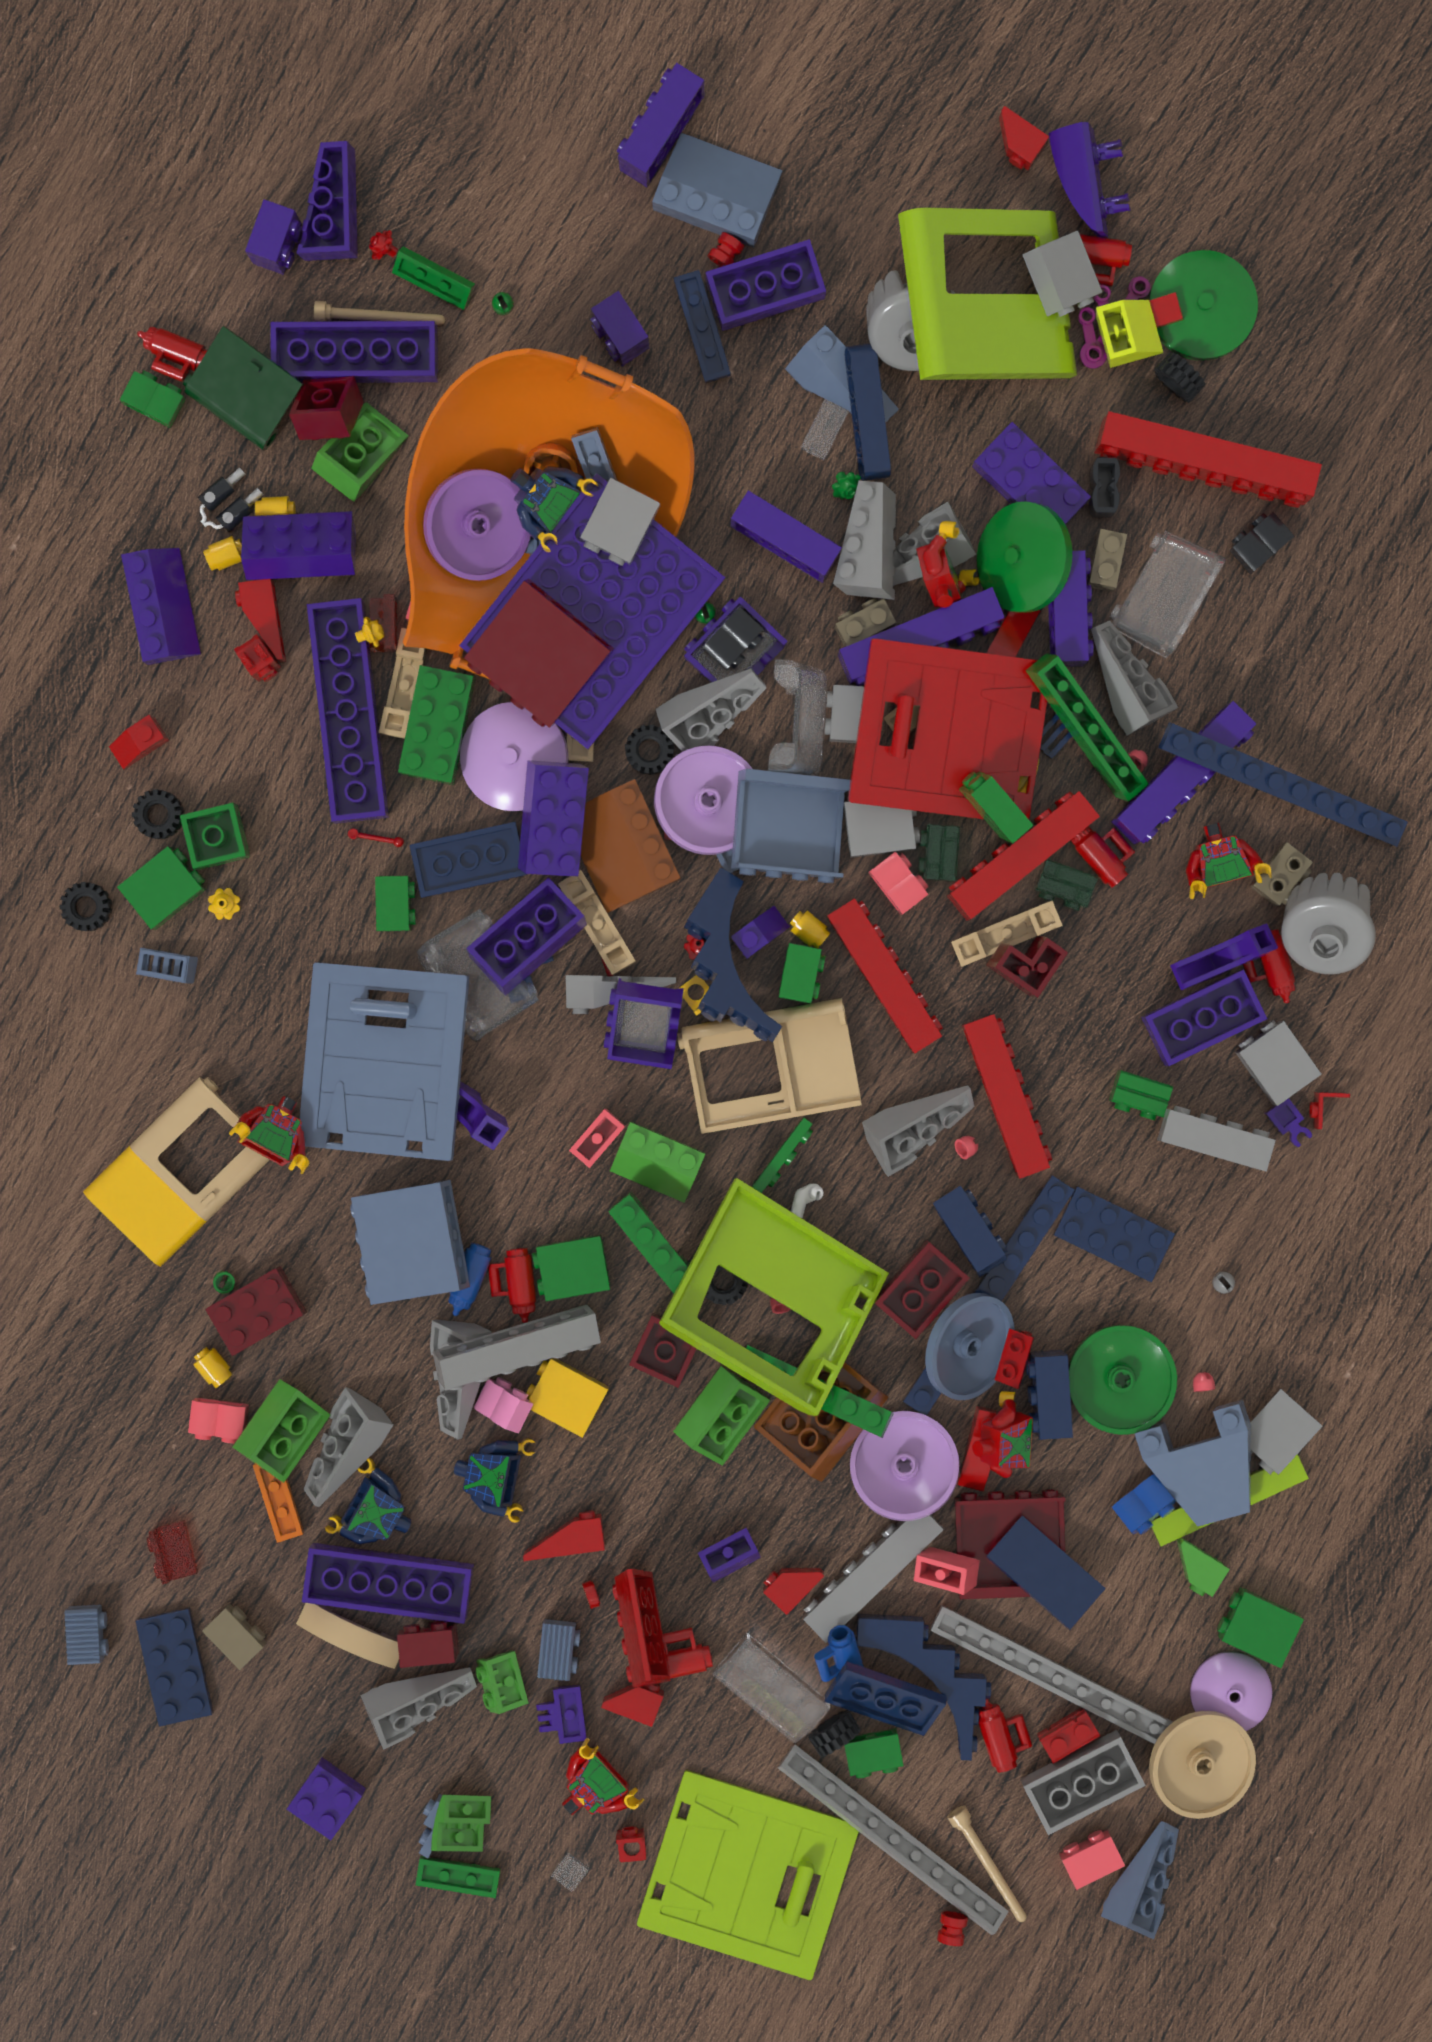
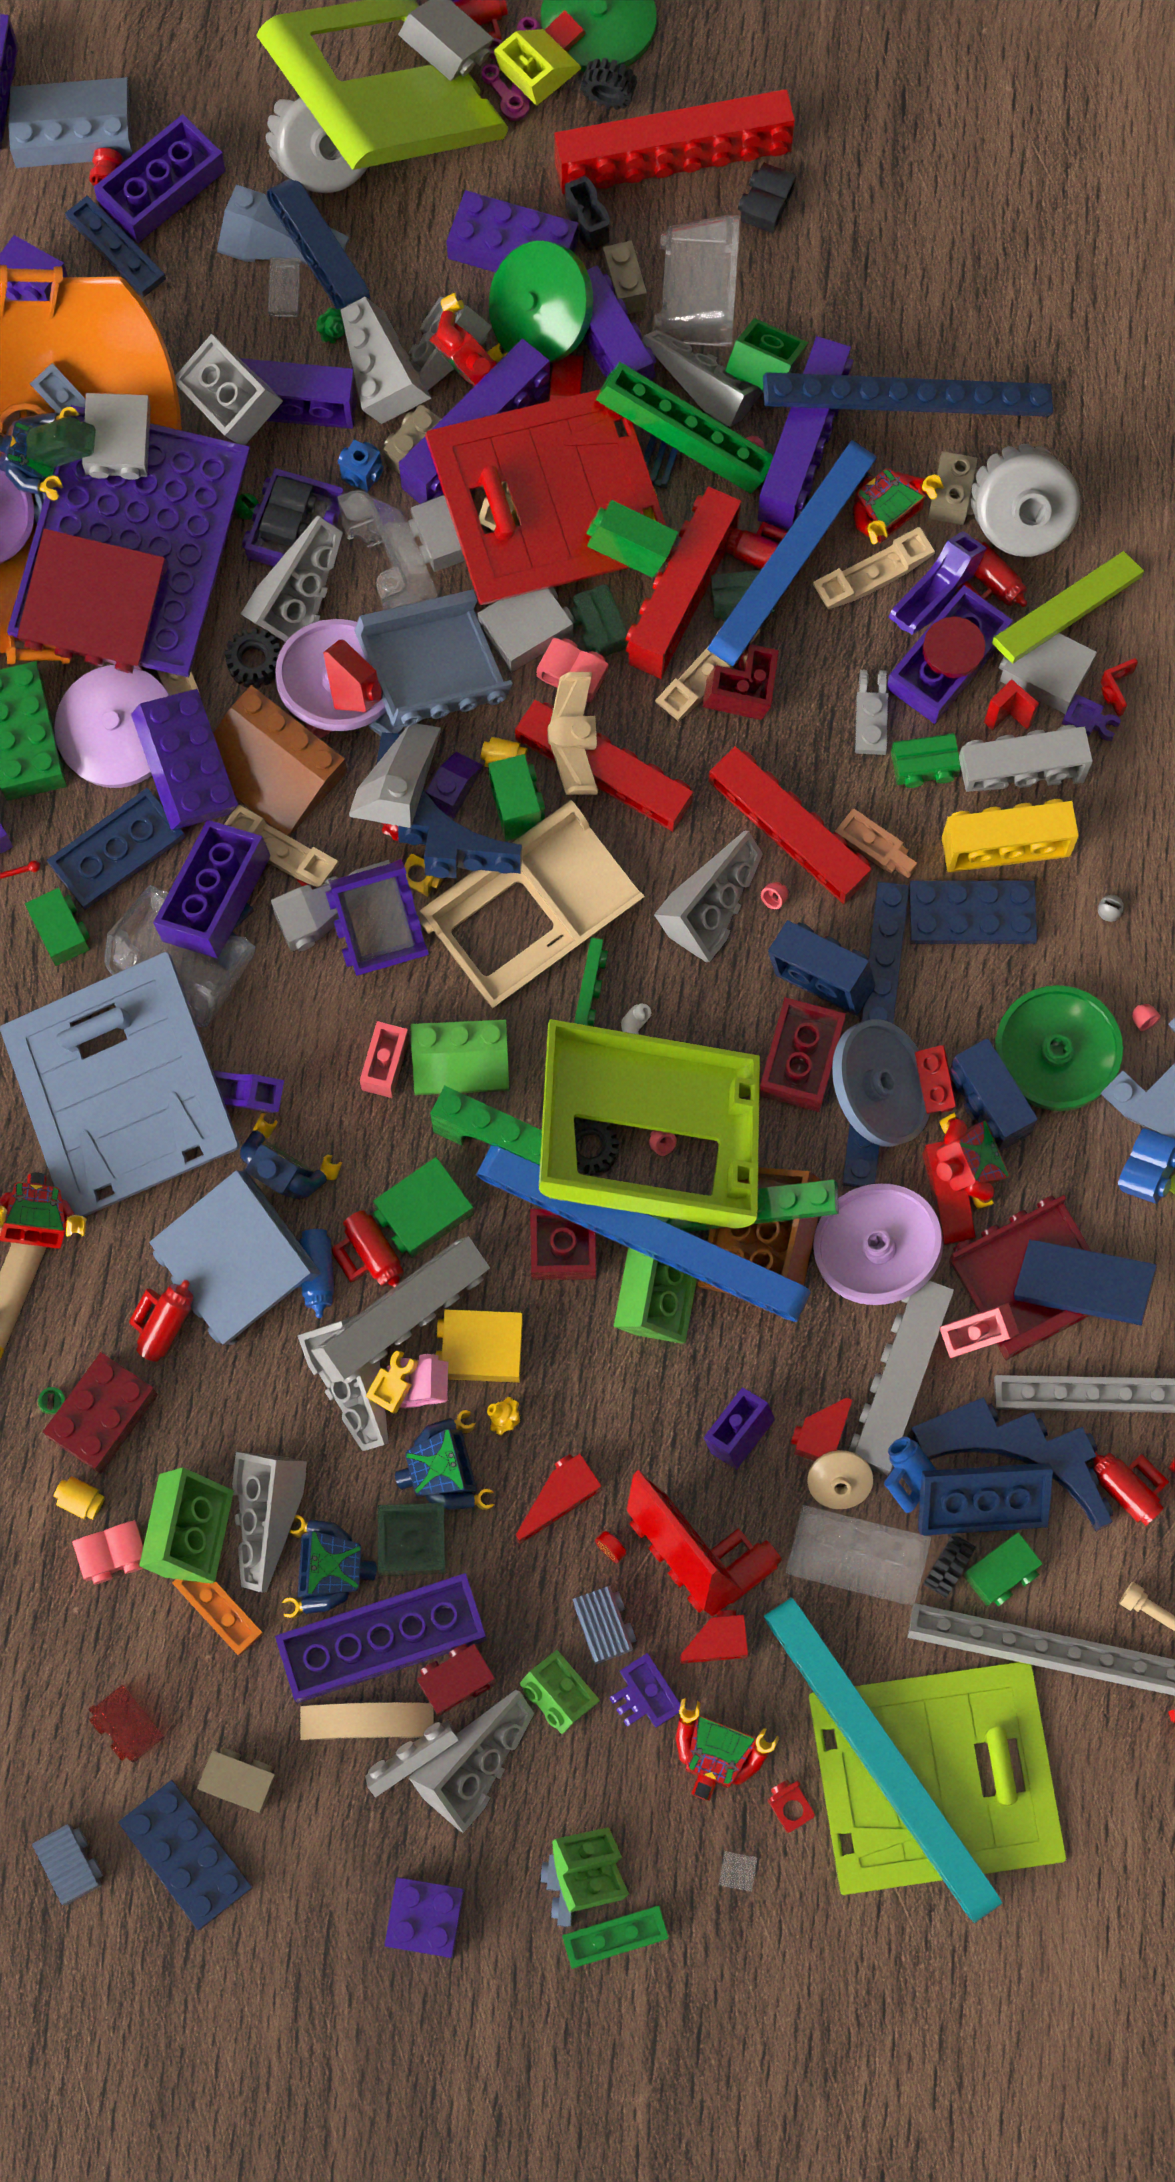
camera: 20 degrees left, 15 degrees down
none -> clear green brick [26,416,96,467]
none -> red piece [129,1280,194,1362]
none -> light grey slope [175,334,283,445]
none -> dark blue torso [240,1113,342,1200]
none -> red slope [323,640,382,712]
none -> blue brick [338,440,384,492]
none -> light grey wedge [349,723,441,828]
none -> yellow plate [365,1351,418,1413]
none -> light grey plate [365,1719,459,1798]
none -> clear green brick [377,1503,447,1576]
none -> blue beam [476,1145,811,1322]
none -> yellow plant [487,1397,520,1435]
none -> tan plate [547,672,598,795]
none -> blue beam [707,440,877,667]
none -> green brick [725,318,808,392]
none -> teal beam [764,1597,1002,1923]
none -> tan dish [807,1450,873,1509]
none -> tan slope [813,527,935,609]
none -> nougat hinge [835,809,917,878]
none -> light grey hinge [855,670,888,755]
none -> dark red tile [923,616,986,678]
none -> yellow brick [942,799,1079,873]
none -> red panel [984,679,1039,730]
none -> lime tile [992,551,1144,664]

